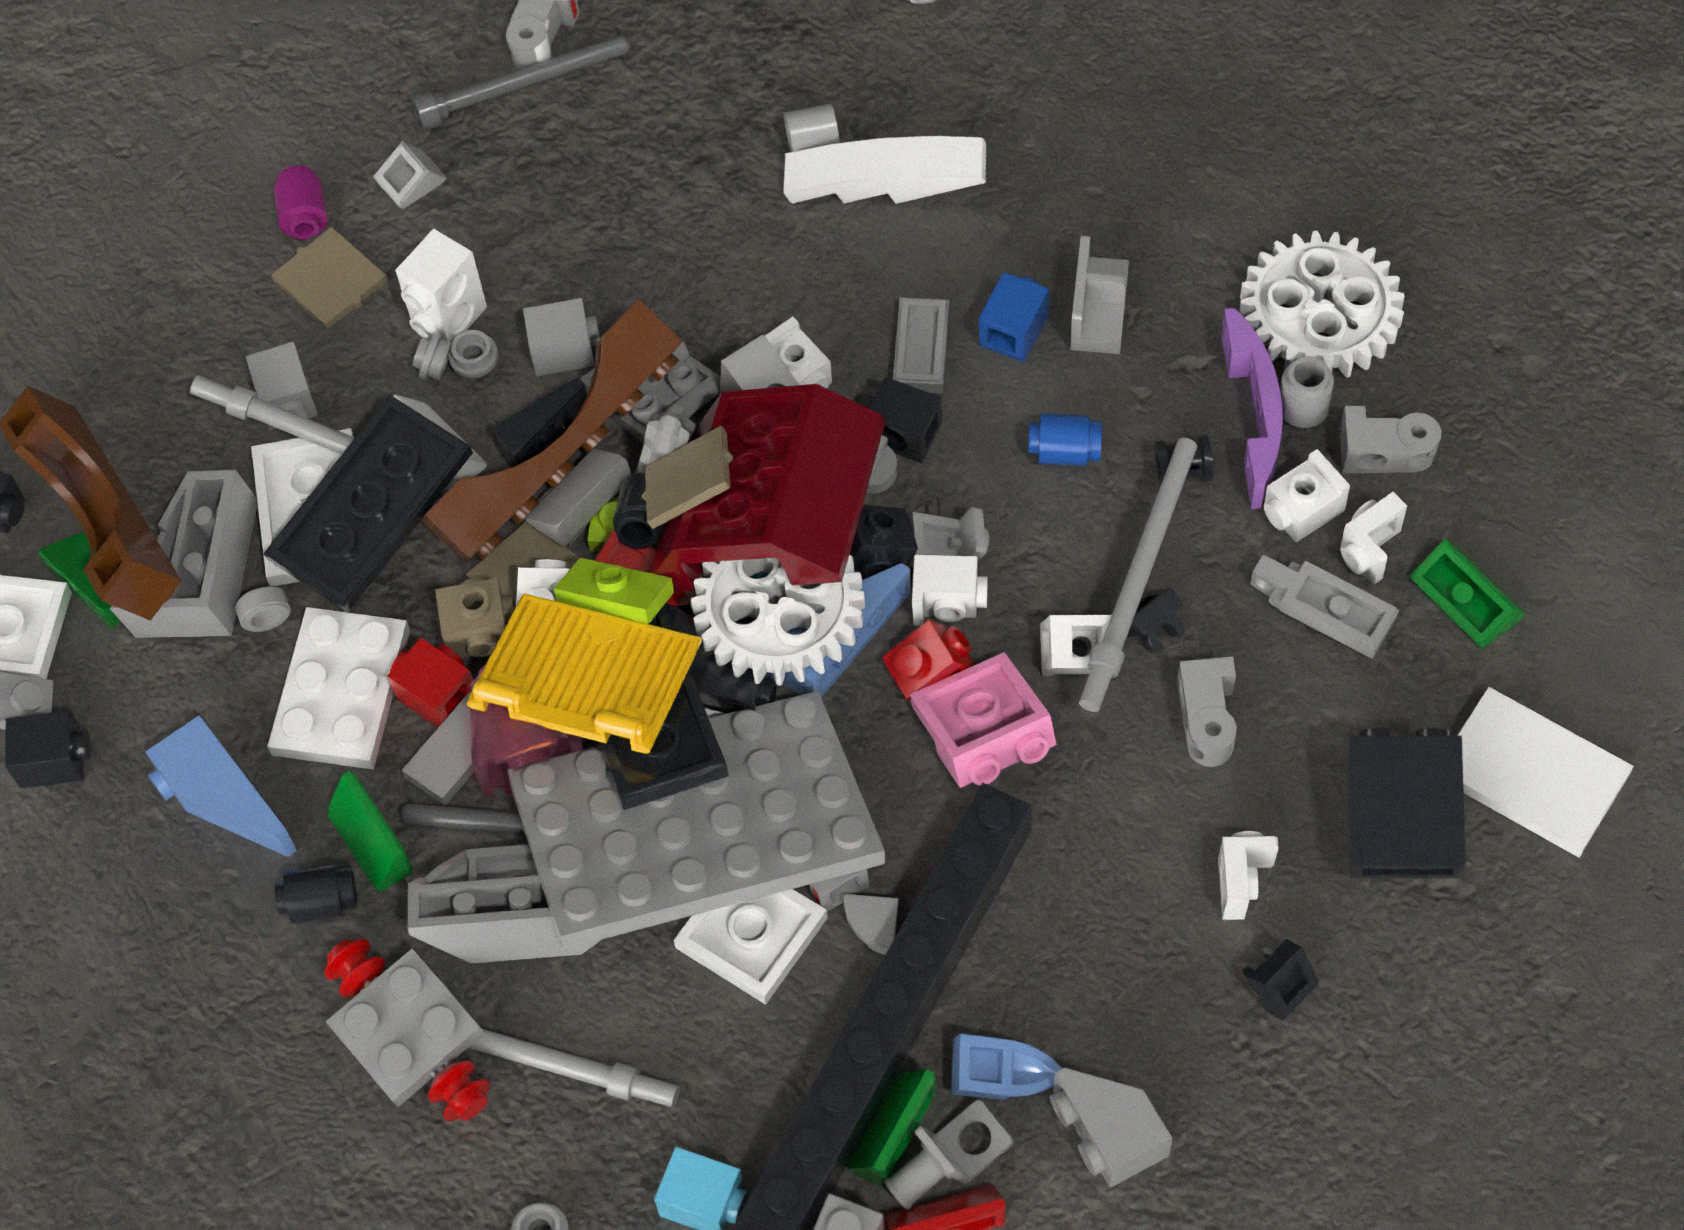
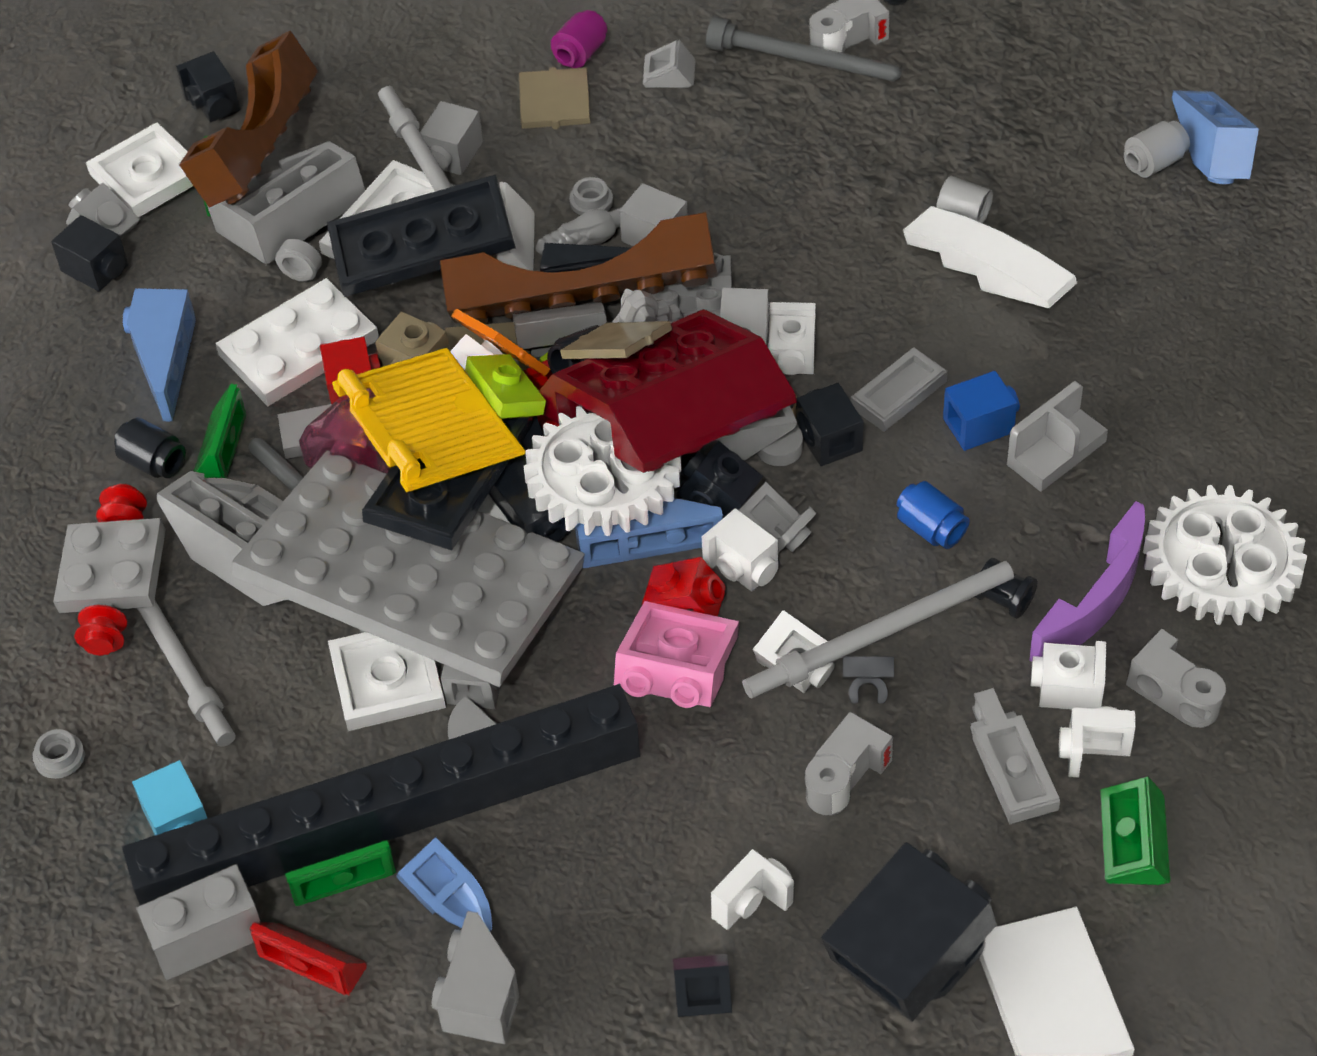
camera: 40 degrees right, 10 degrees down
white brick [395,228,487,343] -> none
light grey plate [412,332,452,381] -> none
light grey bracket [884,1100,1013,1210] -> none
light grey brick [1280,356,1334,428] -> none
none -> orange window [451,309,550,376]
none -> light grey piece [536,207,622,256]

